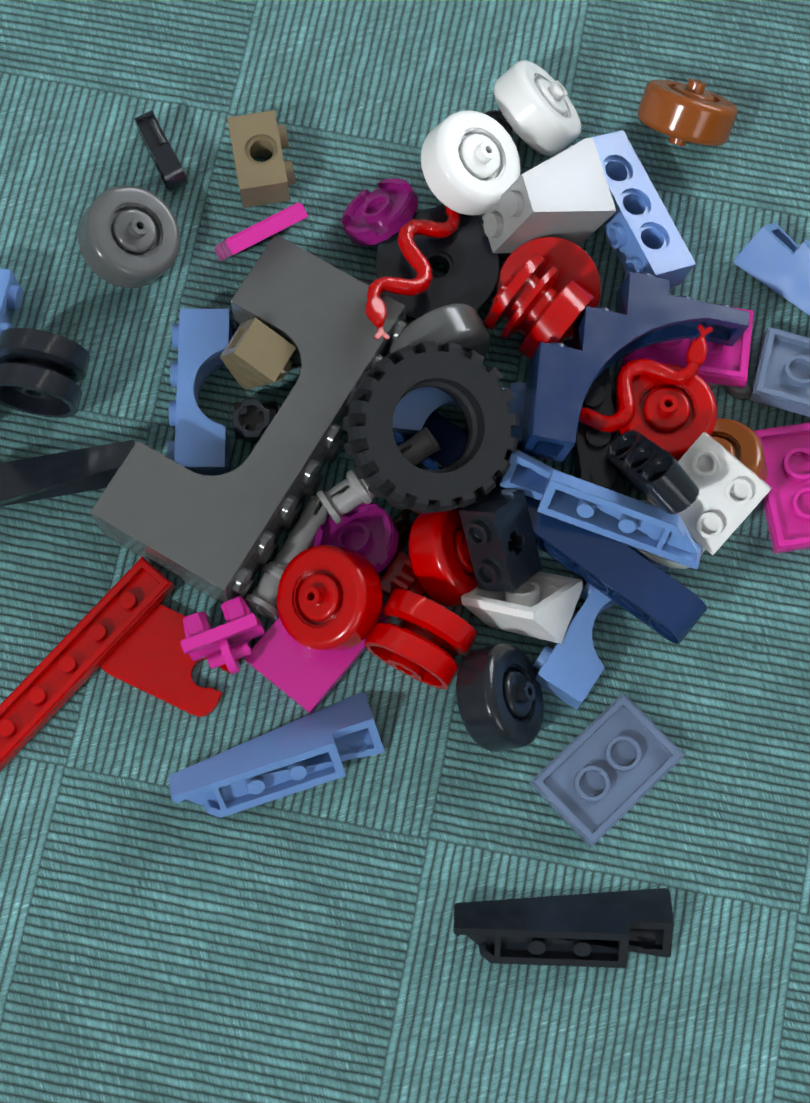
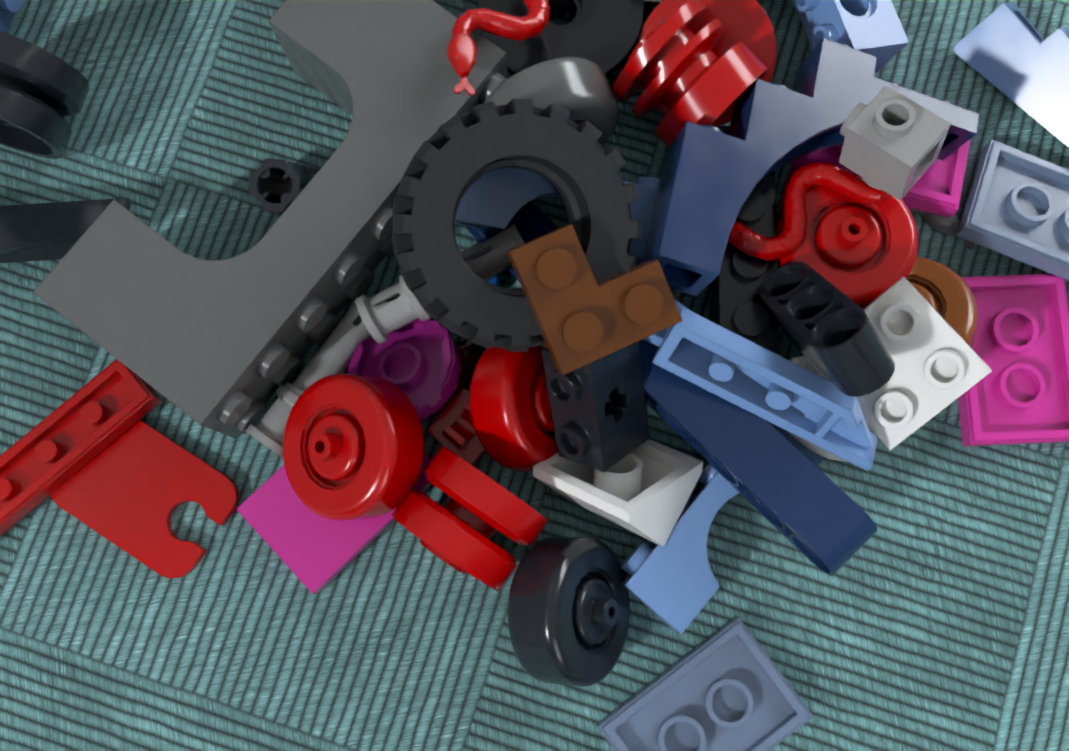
camera: 10 degrees right, 5 degrees up
medium blue arch [167,309,234,476] -> none
medium blue wedge [169,692,385,818] -> none
dark pink hips [180,596,266,675] -> none
dark tan slope [220,318,296,390] -> none
none -> reddish brown plate [506,224,683,375]
none -> light grey brick [839,85,951,201]

